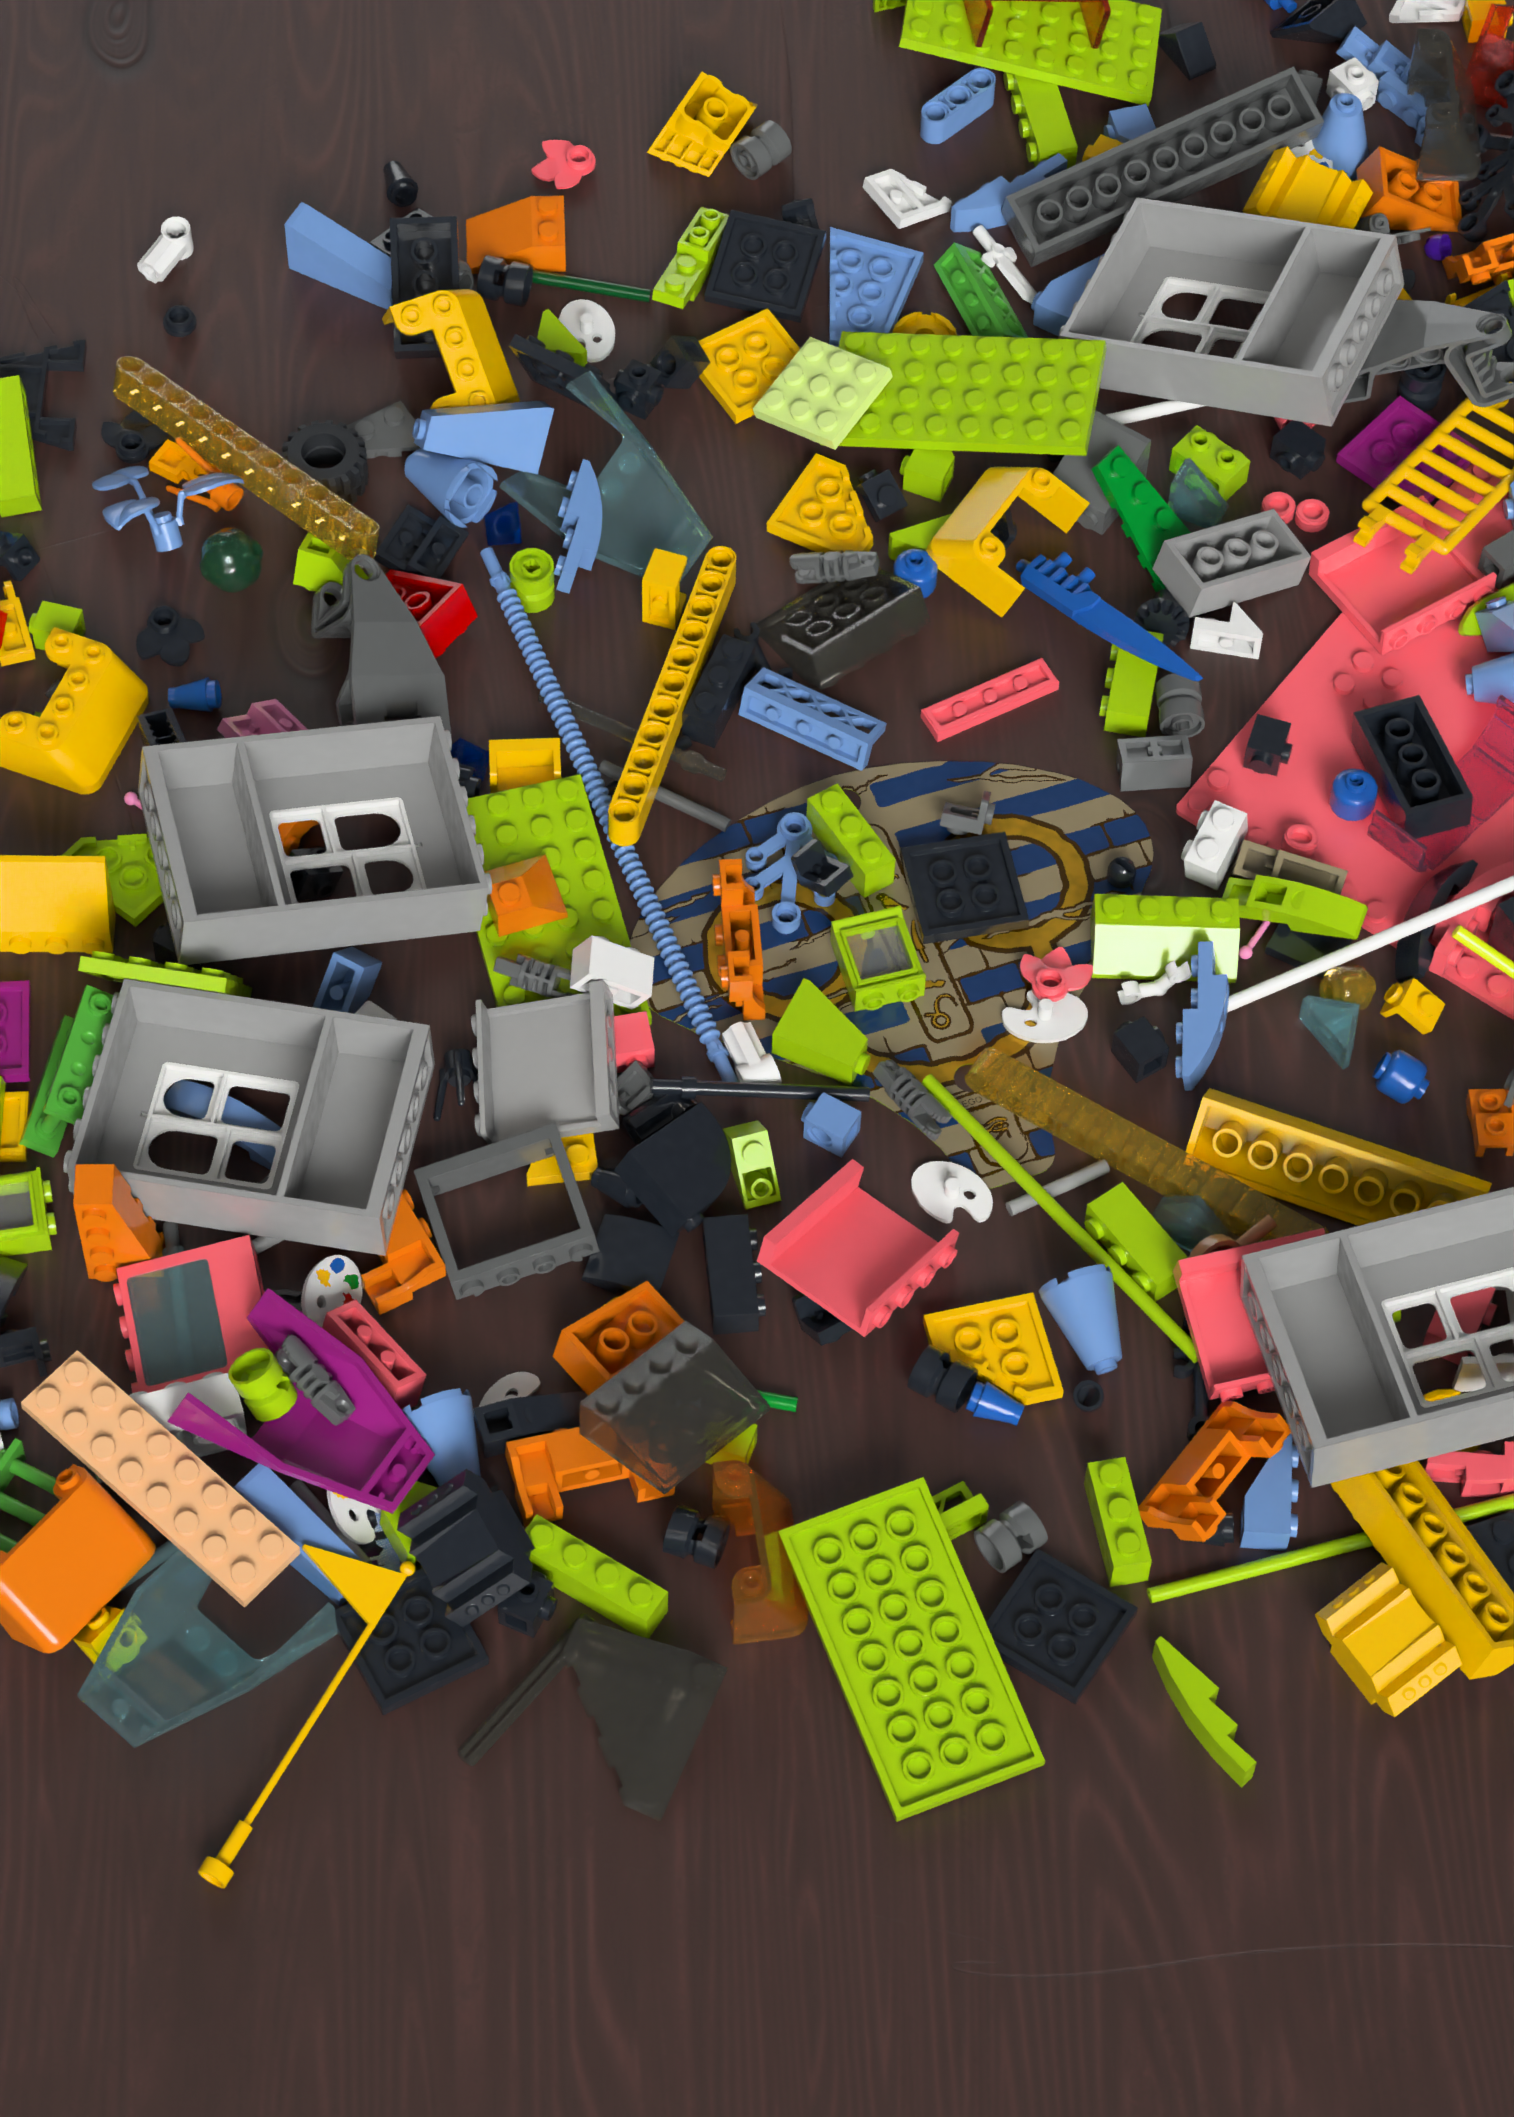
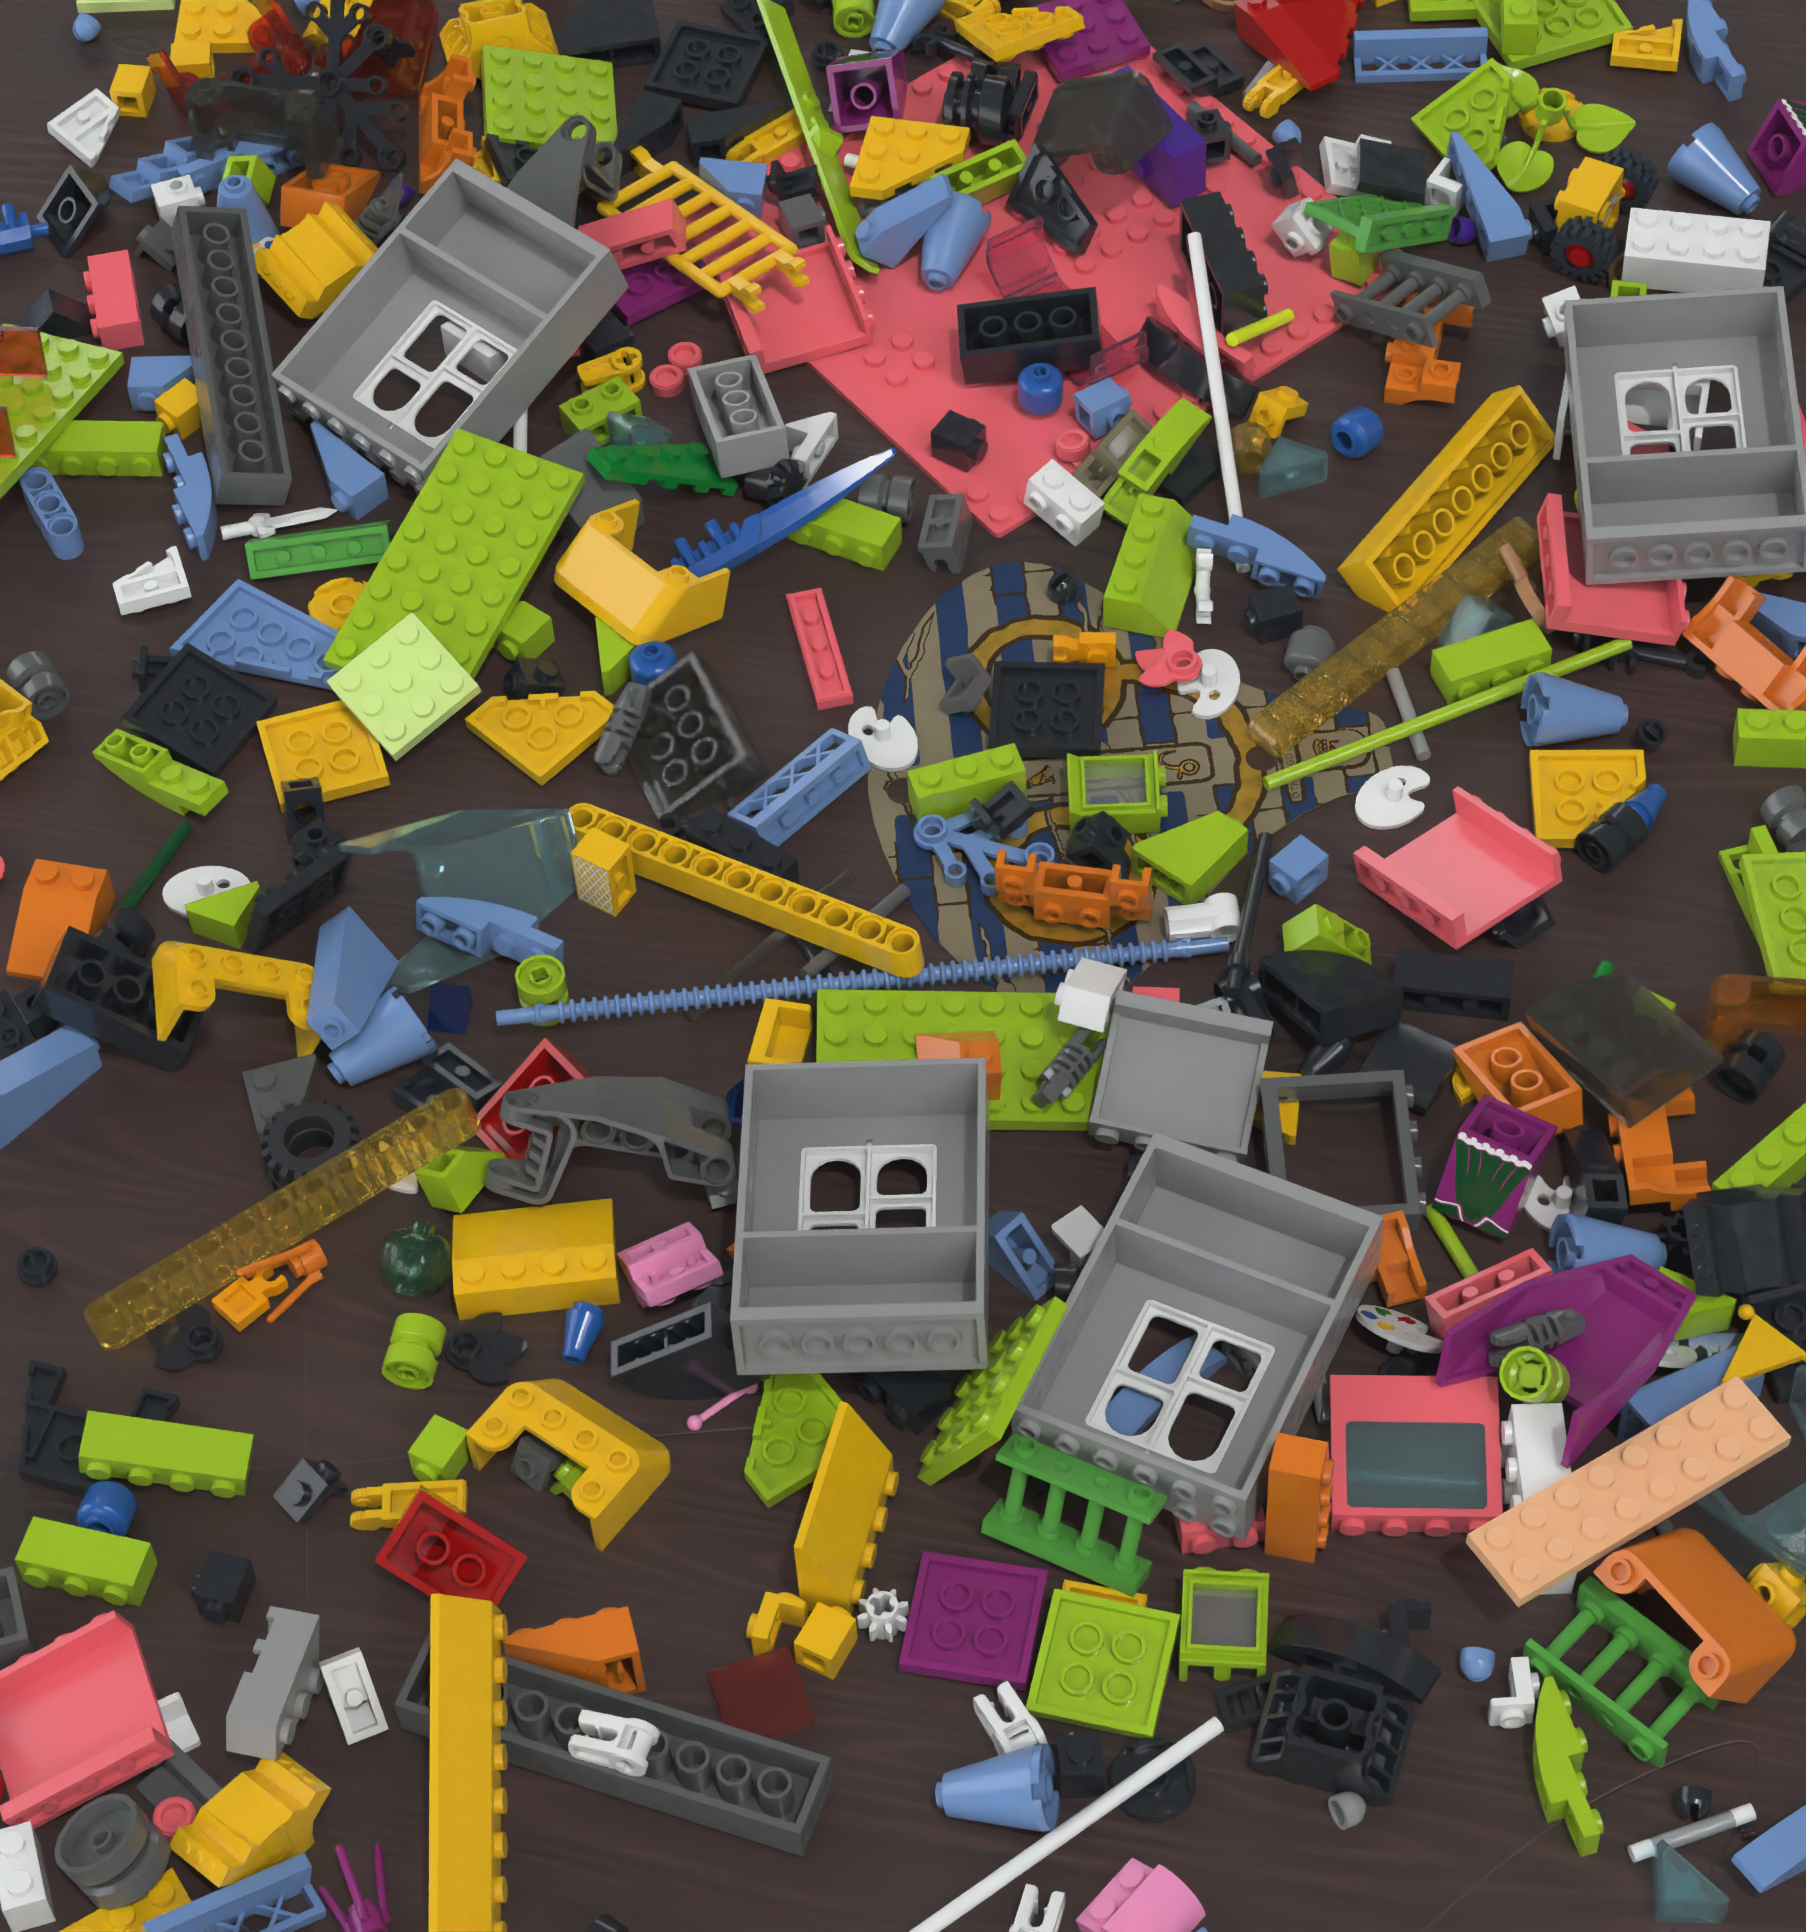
camera: 70 degrees left, 5 degrees down
medium blue plant [92,465,244,552] -> none
dark grey hinge [873,1059,952,1141] -> none
none -> coral brick [83,250,145,350]
none -> lime brick [222,155,276,205]
none -> lime wheel [381,1313,447,1390]
none -> yellow slope [452,1198,621,1321]
none -> yellow piece [577,347,646,394]
none -> coral brick [578,198,686,270]
none -> white piece [848,706,918,772]
none -> light orange plate [1053,632,1116,667]
none -> black brick [1066,811,1130,870]
none -> medium blue brick [1074,377,1132,439]
none -> dark grey head [1284,625,1336,683]
none -> lime bar [1425,1203,1479,1279]
none -> slope [1432,1094,1558,1240]

